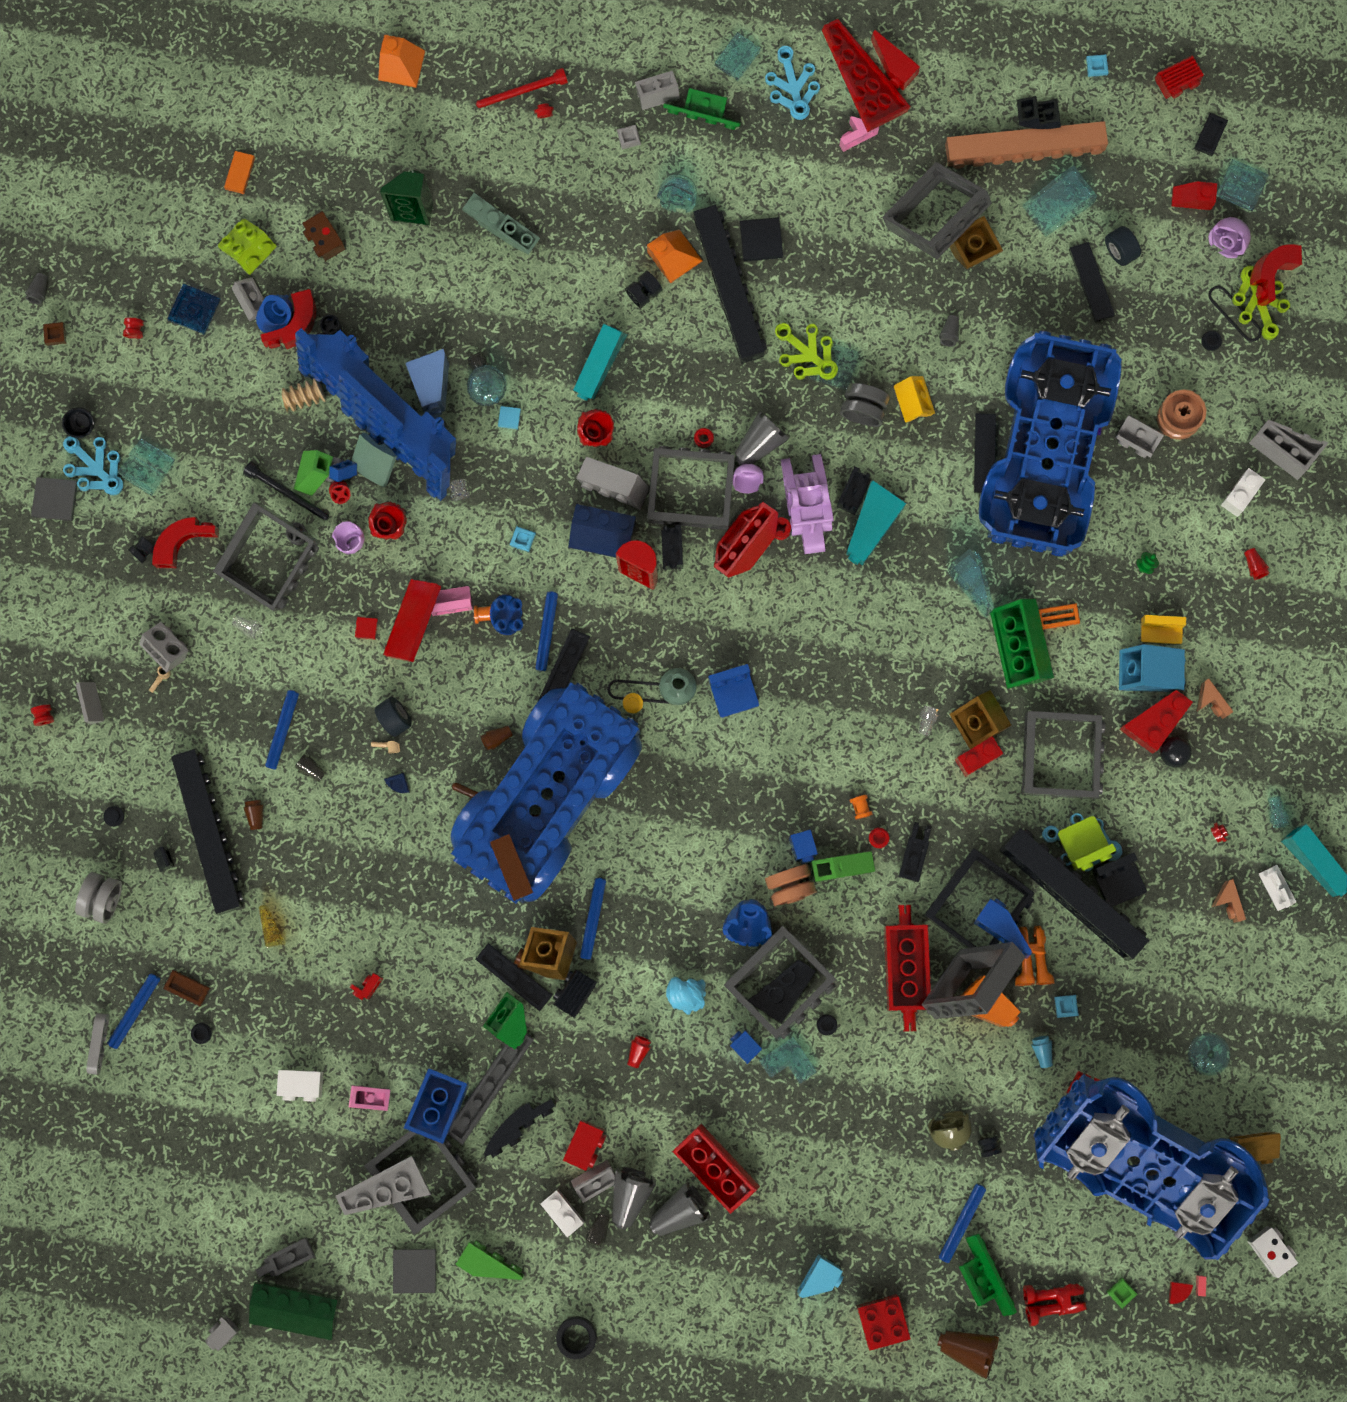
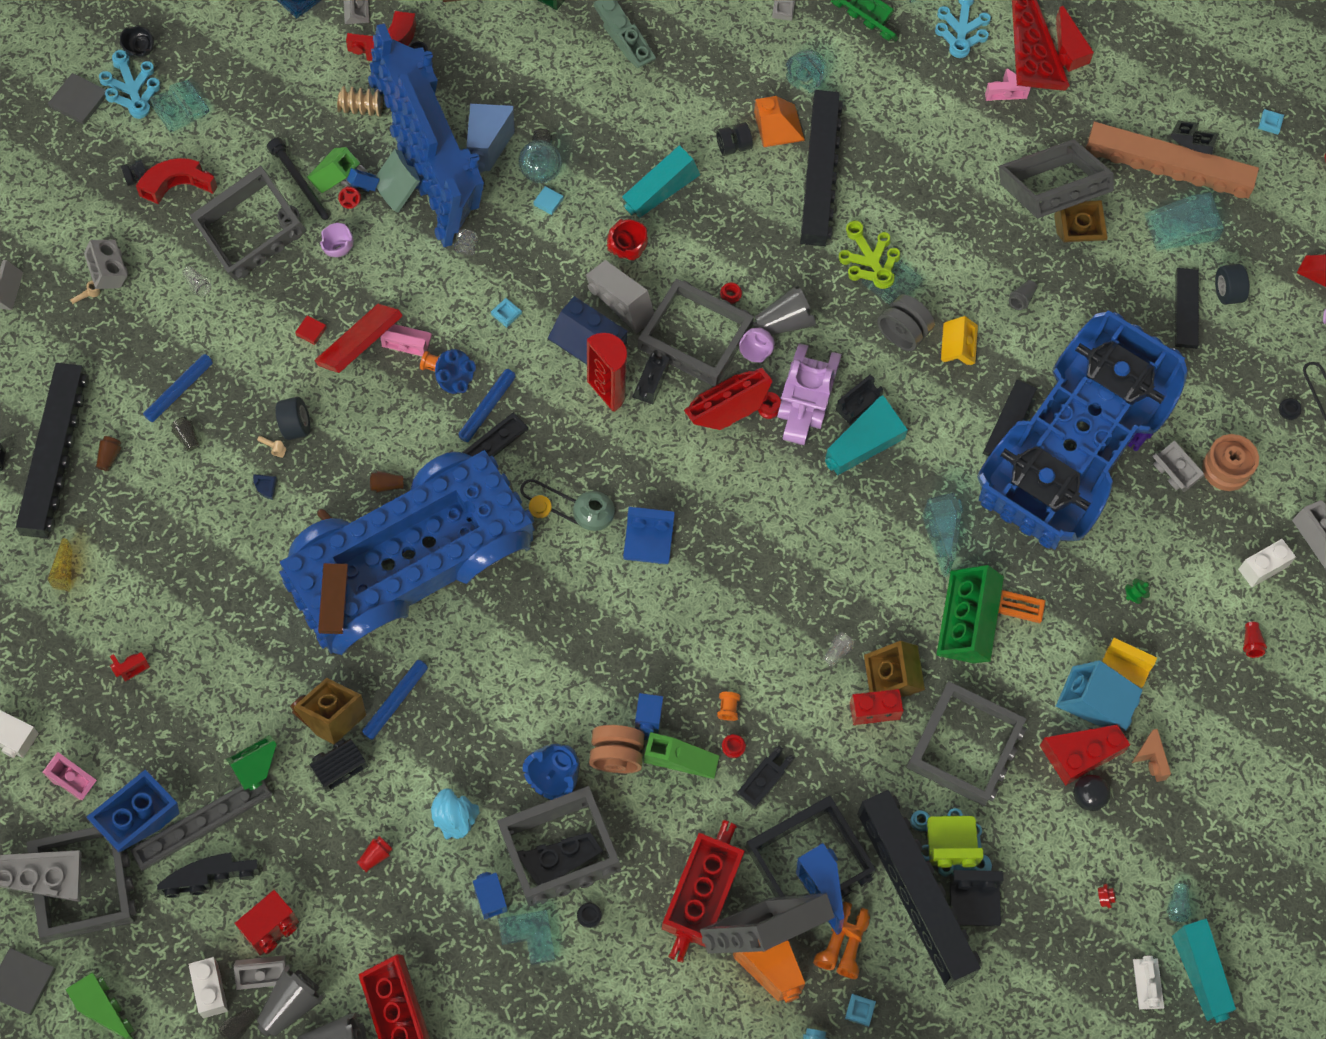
camera: 15 degrees right, 15 degrees down
blue piece [256,295,293,333] -> none
red hair [368,501,407,540] -> none
black tile [475,943,553,1012] -> none
black slope [740,217,783,262] -> none
nougat slope [1211,879,1246,923] -> none

